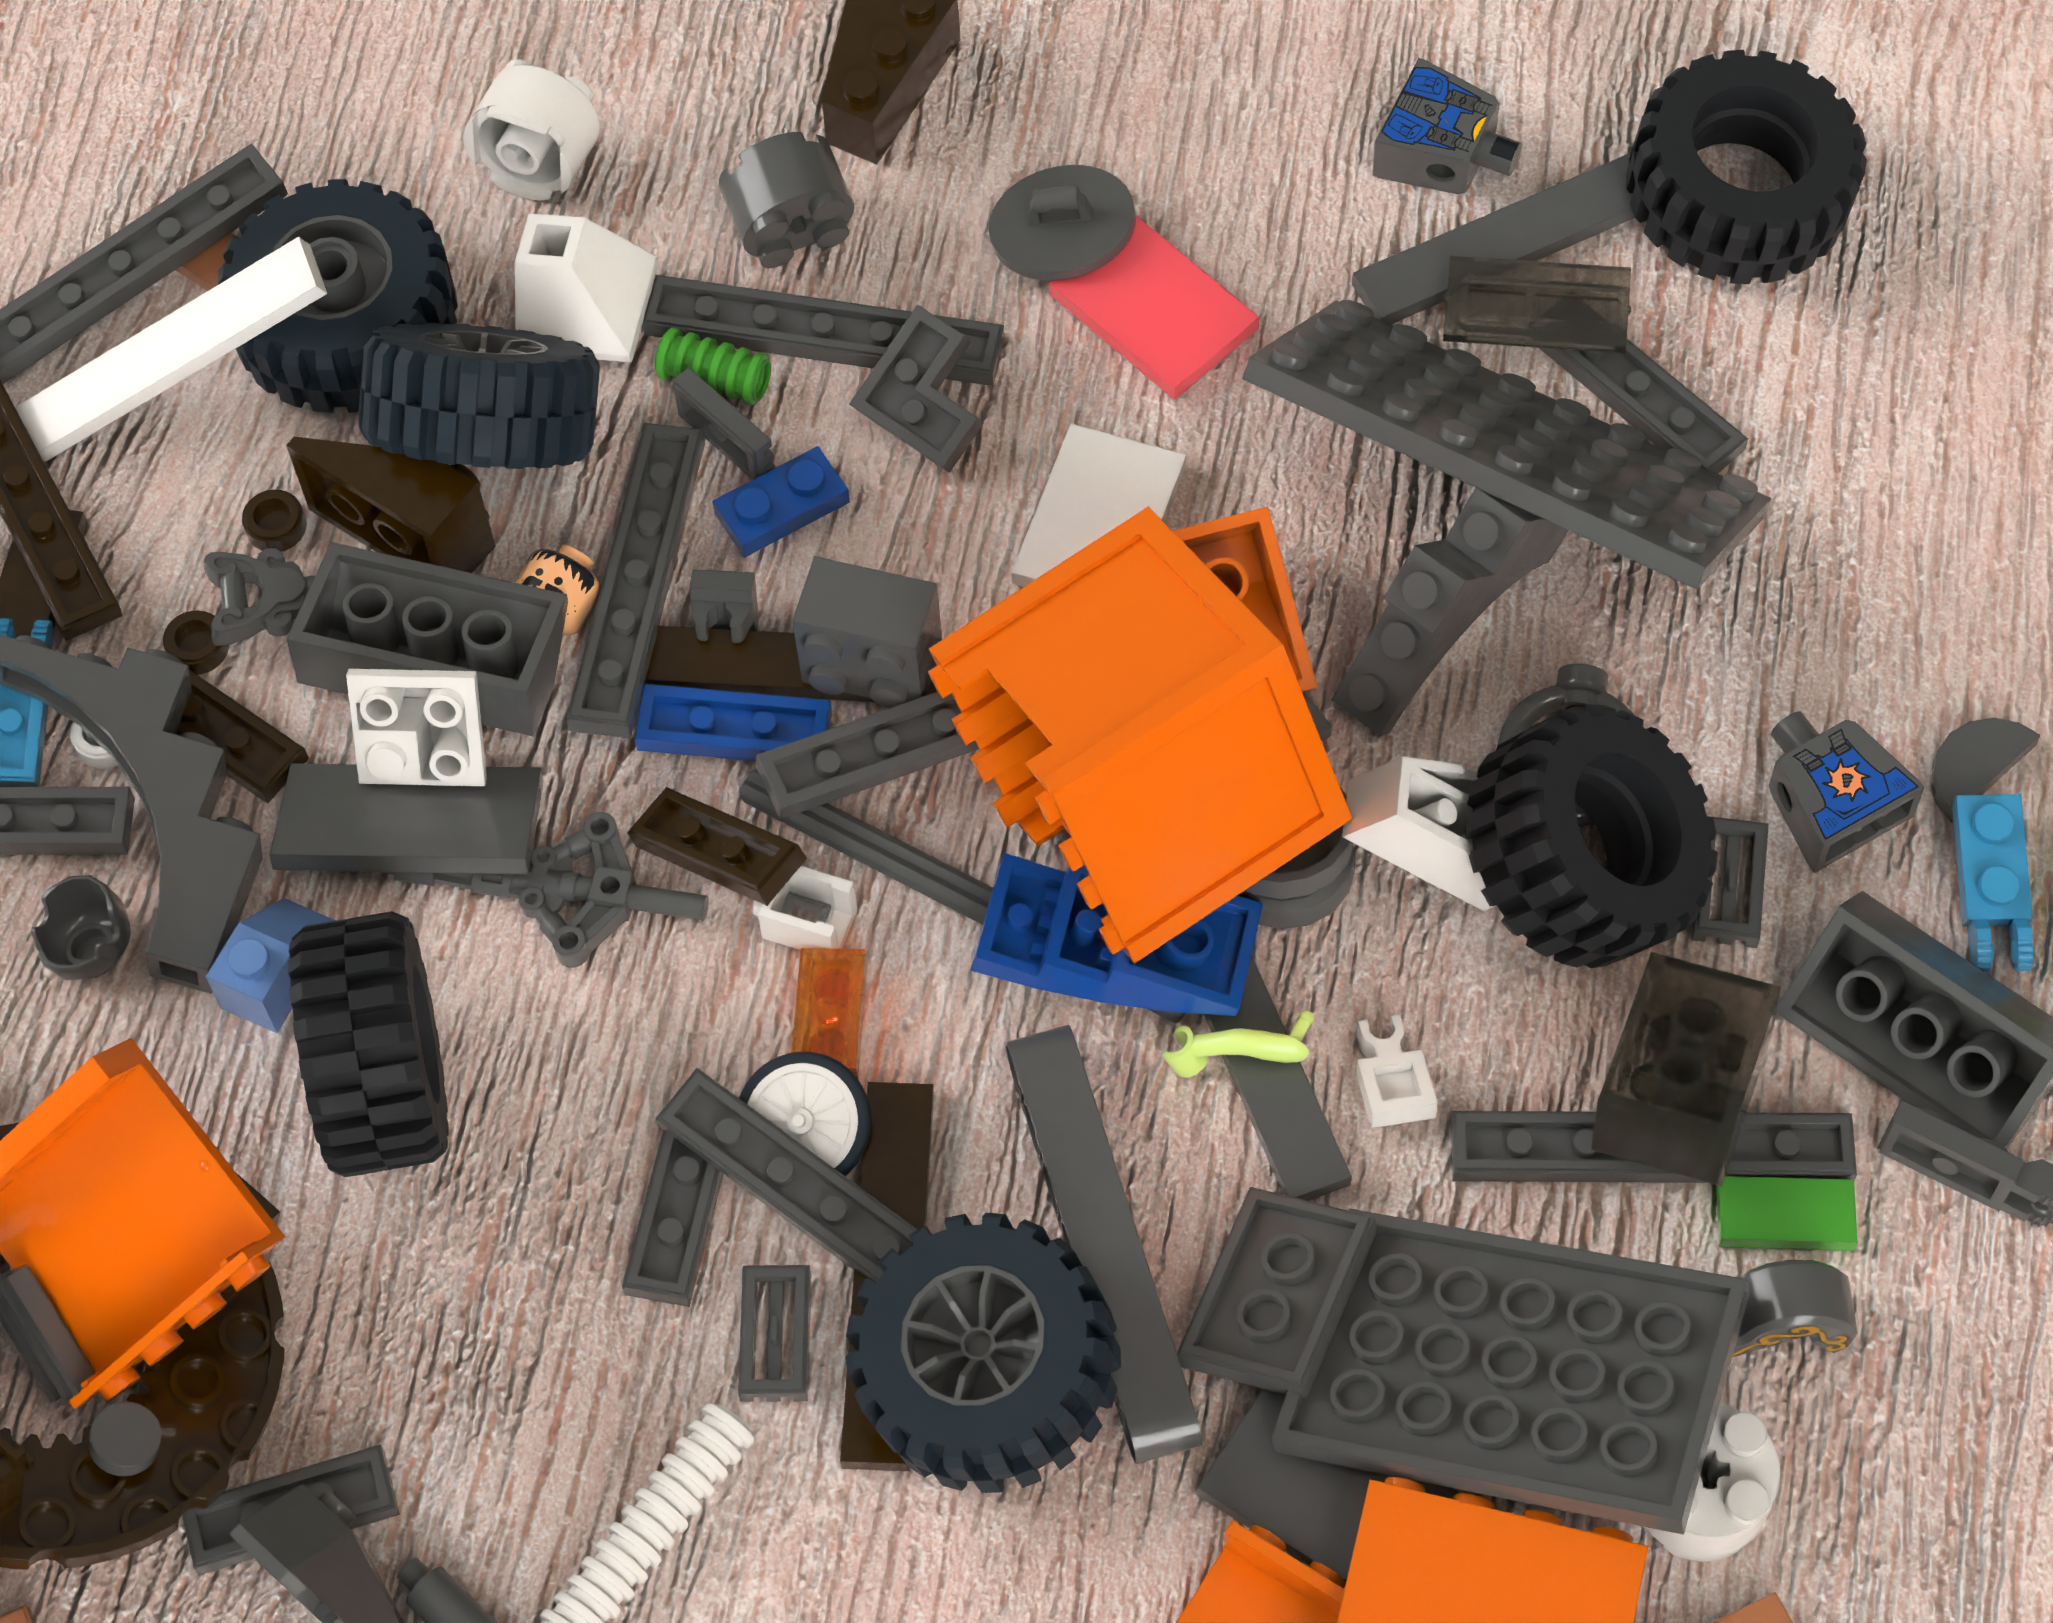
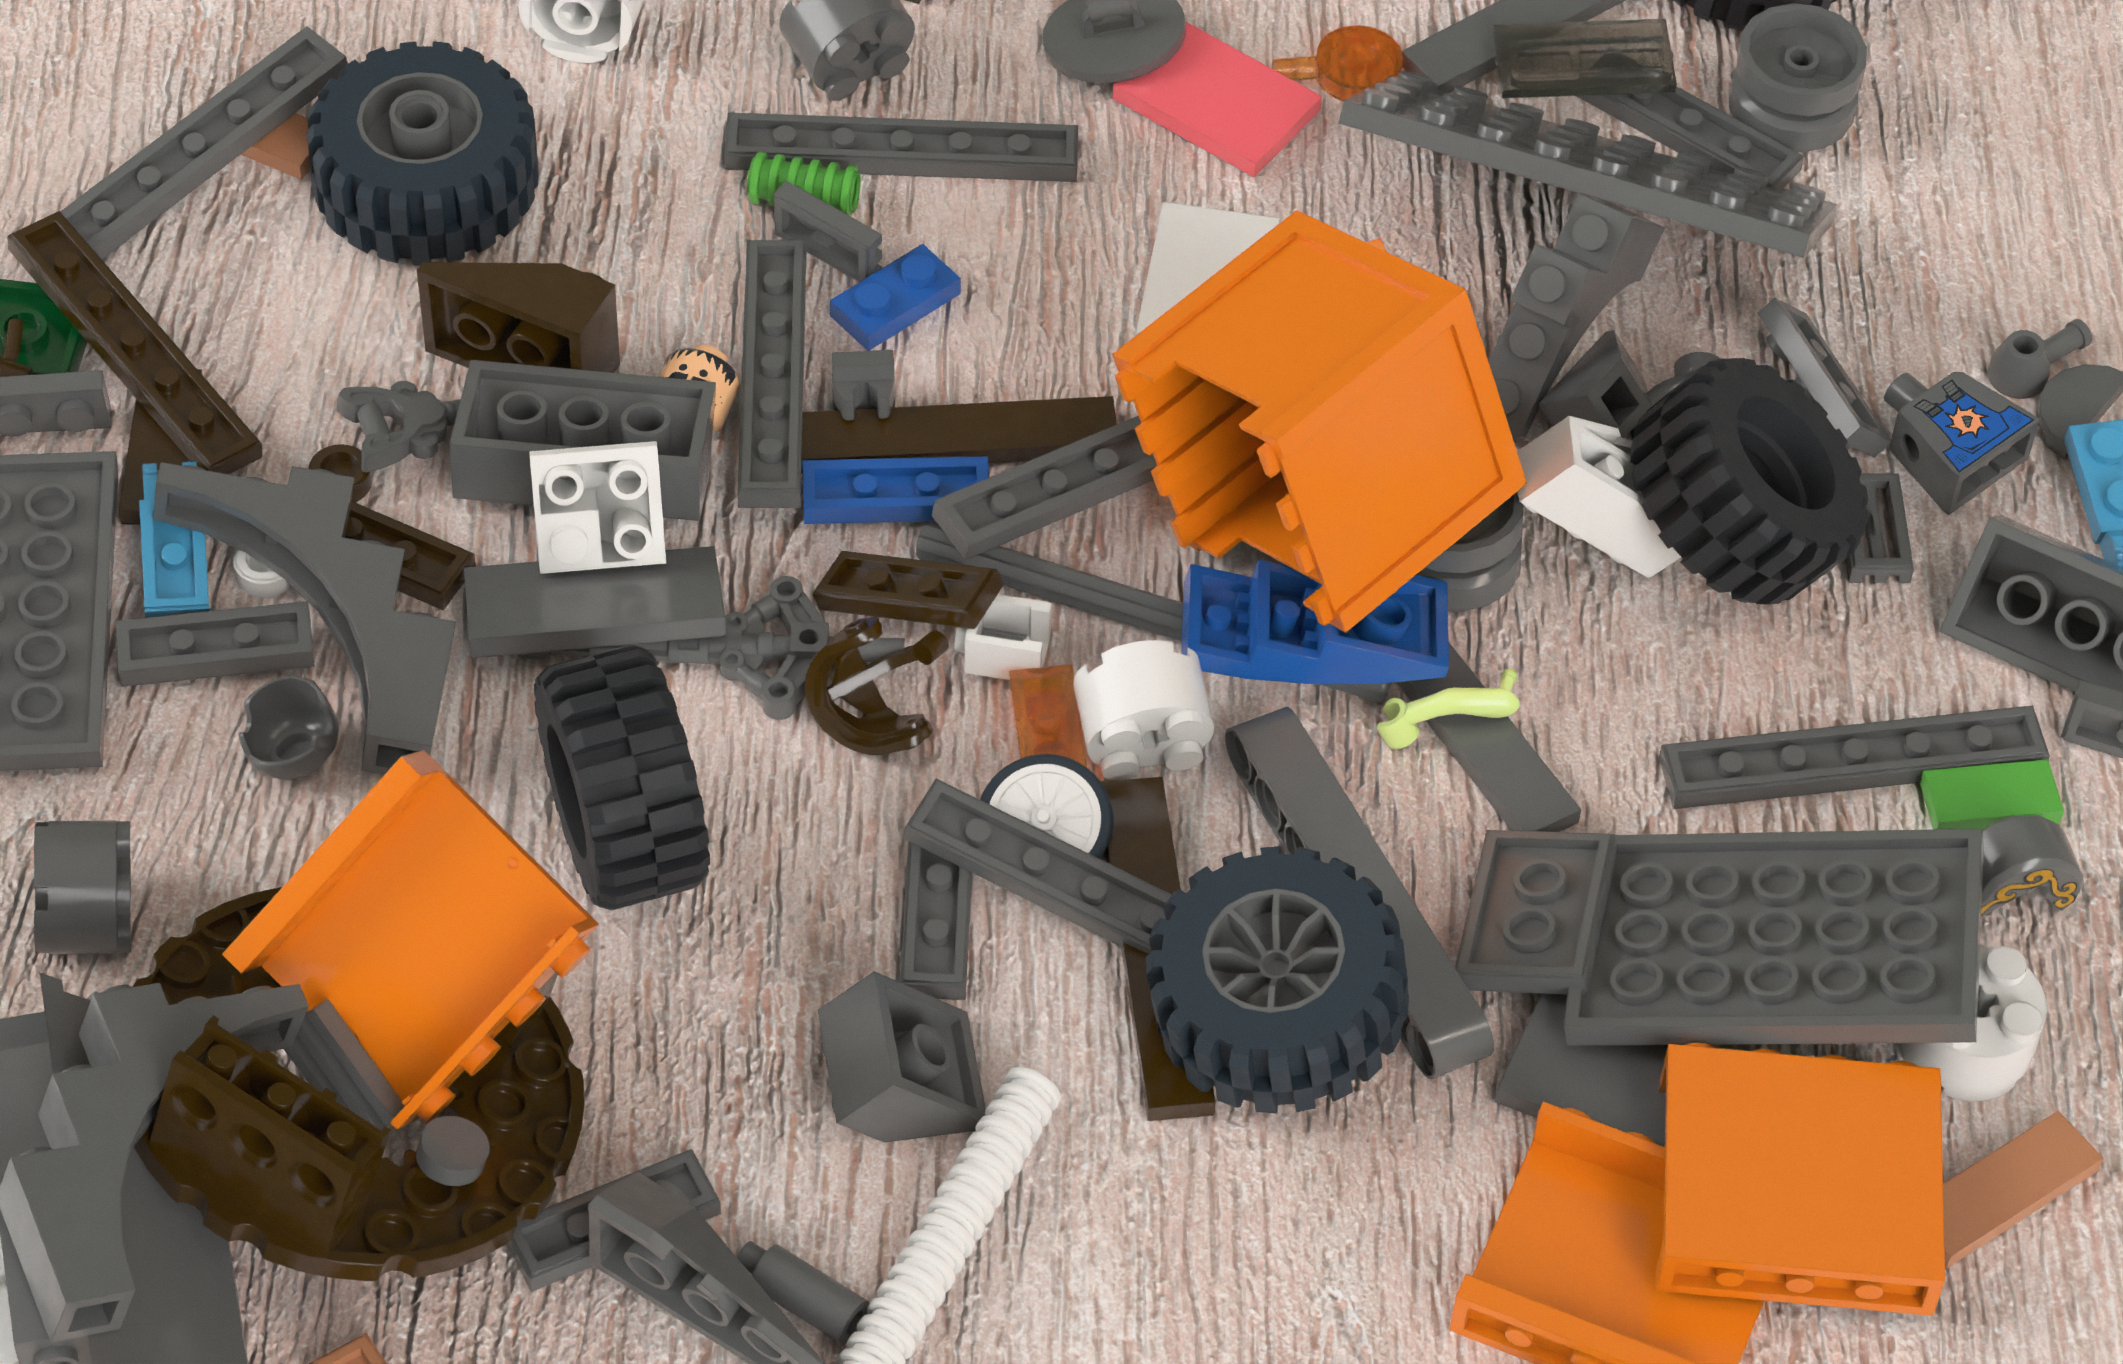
camera: 15 degrees left, 10 degrees down
white tile [15,237,327,462] -> none
medium blue slope [205,898,336,1033] -> none
dark brown tile [242,490,307,552] -> none
black wheel [358,323,600,469] -> none
white slope [514,213,659,362] -> none
dark grey tile [738,1265,811,1402] -> none
dark grey brick [792,556,942,708] -> none
dark grey plate [849,304,984,473] -> none
white plate [1356,1015,1438,1128] -> none
clear smoke brick [1591,952,1781,1186] -> none
none -> dark brown helmet [805,617,949,756]
none -> dark grey slope [818,971,986,1143]
none -> white brick [1073,640,1214,781]
none -> clear orange piece [1272,25,1403,101]
none -> dark grey slope [1539,330,1652,438]
none -> dark grey wheel [1729,3,1867,153]
none -> dark grey plate [1757,298,1892,458]
none -> dark grey bar [1988,319,2092,399]

